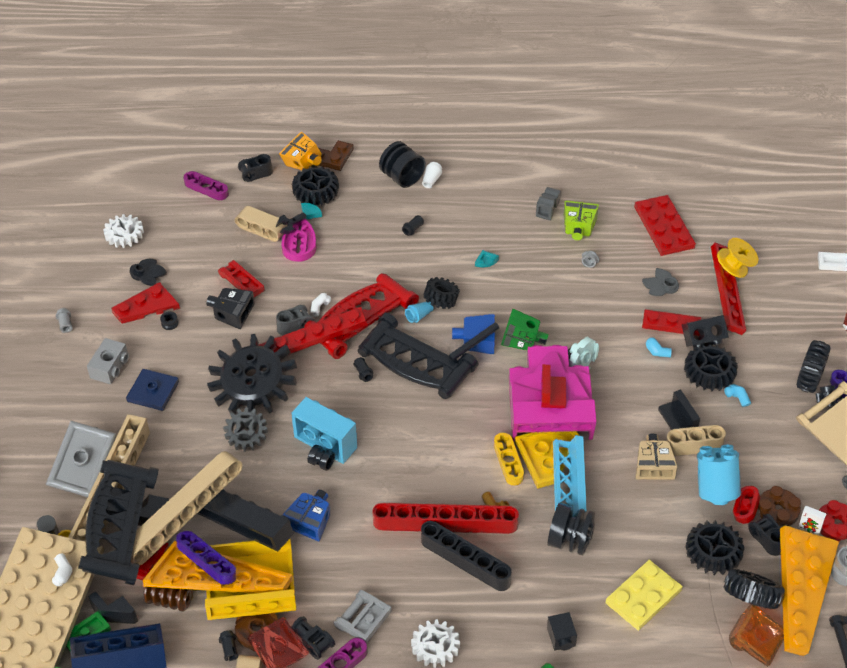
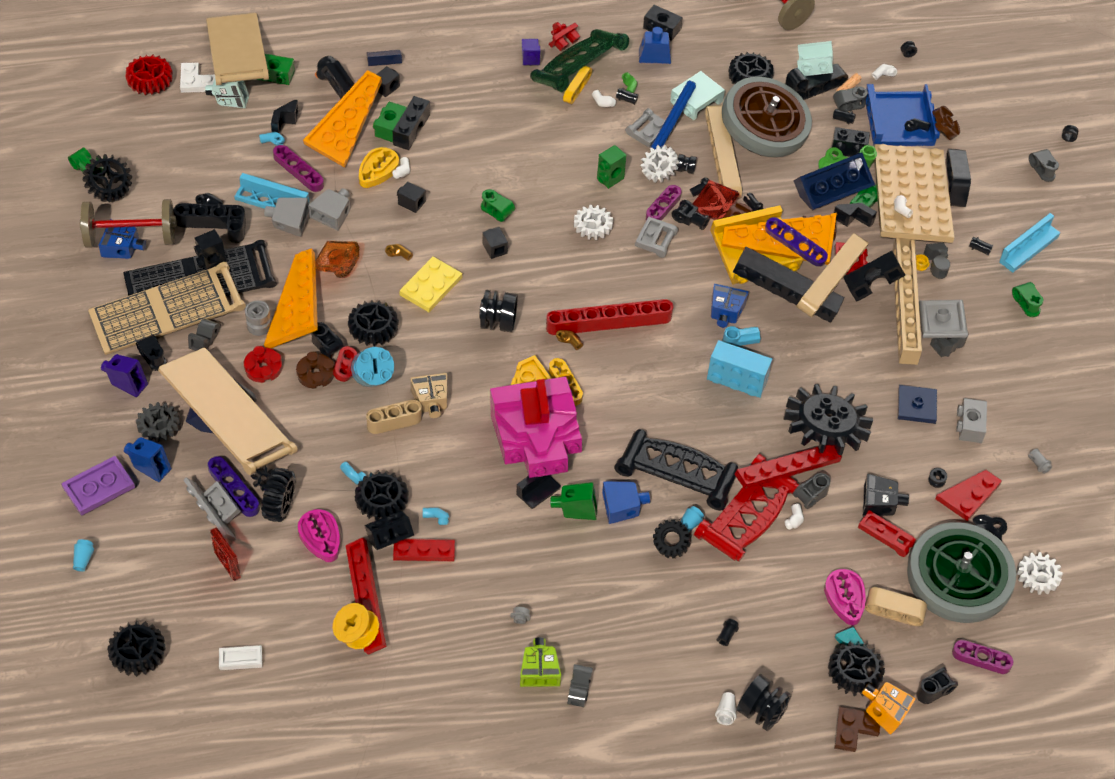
camera: 165 degrees right, 5 degrees up
black piece [78,460,159,586] -> none
dark grey gear [223,407,268,452] -> none
black bar [276,213,306,234] -> none
black pin [353,357,374,382] -> none
black beam [421,521,512,591] -> none
black bar [449,322,499,361] -> none
teal tile [475,250,499,268] -> none
medium azure fence [553,435,587,517] -> none
light aqua plate [569,337,599,369] -> none
red plate [634,195,696,256] -> none
dark grey plate [642,268,679,296] -> none
black panel [658,389,700,430] -> none
black gear [723,569,785,609] -> none
white tile [798,506,826,535] -> none
none -> dark pink piece [298,509,340,562]
none -> pearl gold arm [385,244,413,261]
none -> medium azure piece [722,326,761,347]
none -> dark green wheel [907,522,1016,623]

